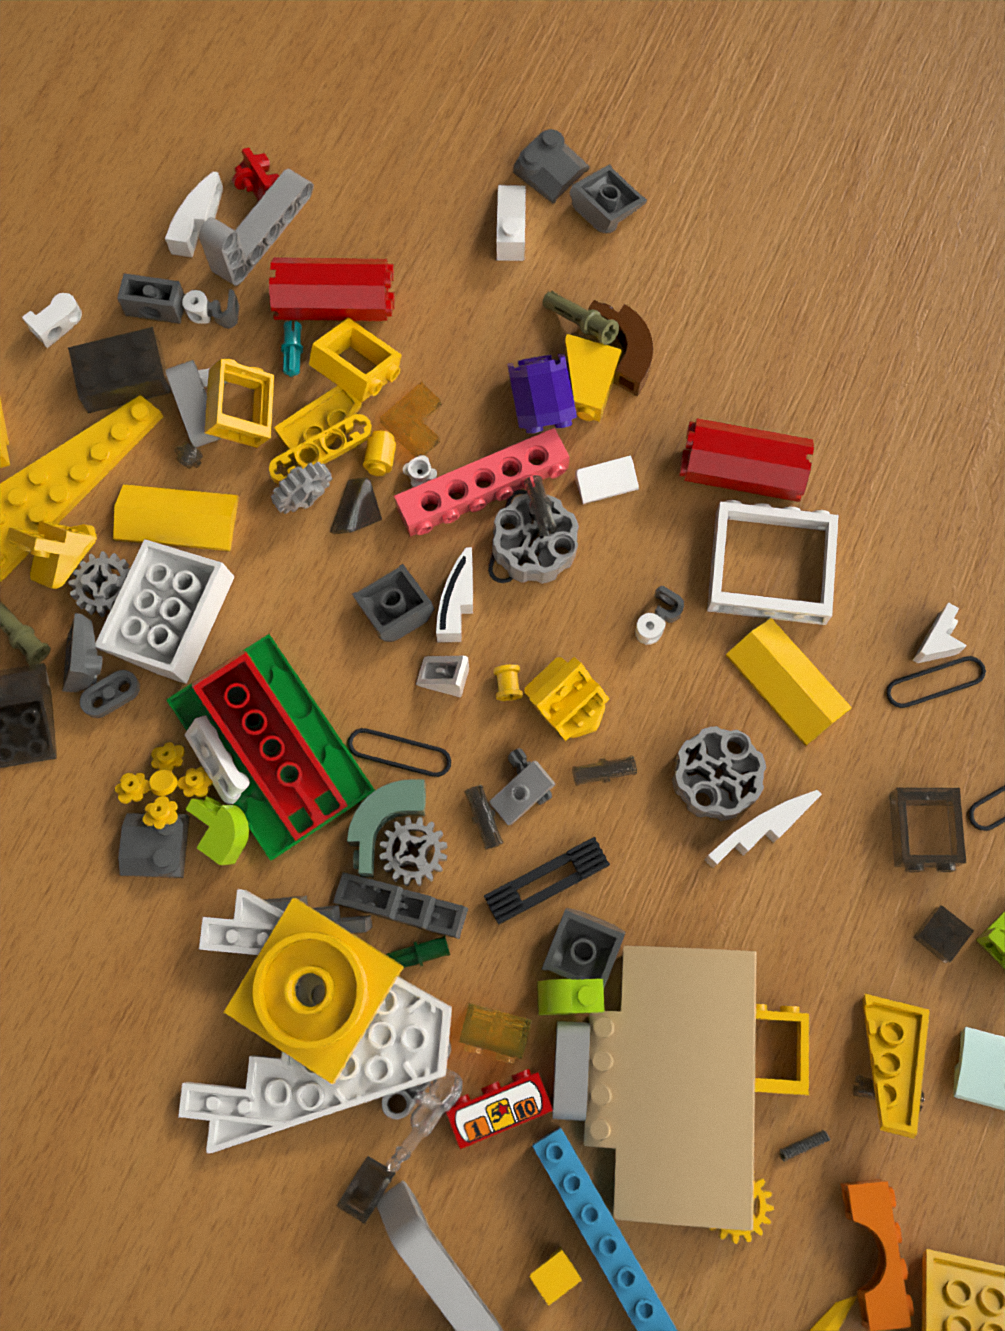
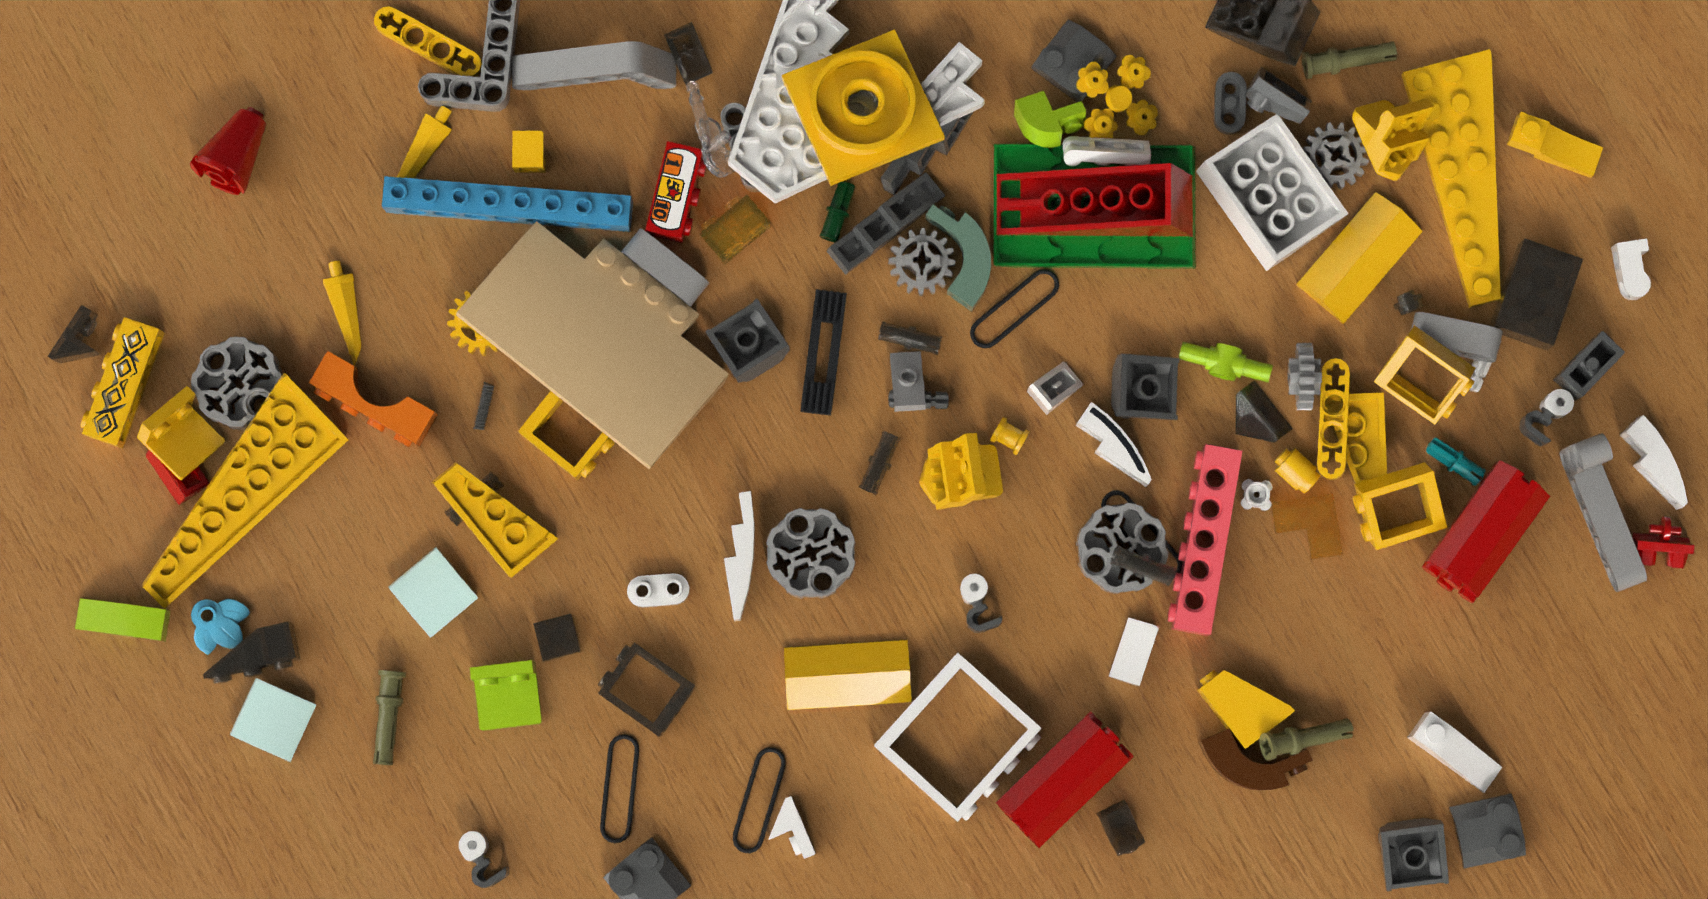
camera: 125 degrees right, 10 degrees up
dark purple brick [507,354,577,434] -> none
lime brick [537,979,605,1016] -> none
none -> white plate [627,573,690,608]
none -> clear smoke bracket [1096,800,1145,856]
none -> lime pin [1179,342,1273,382]

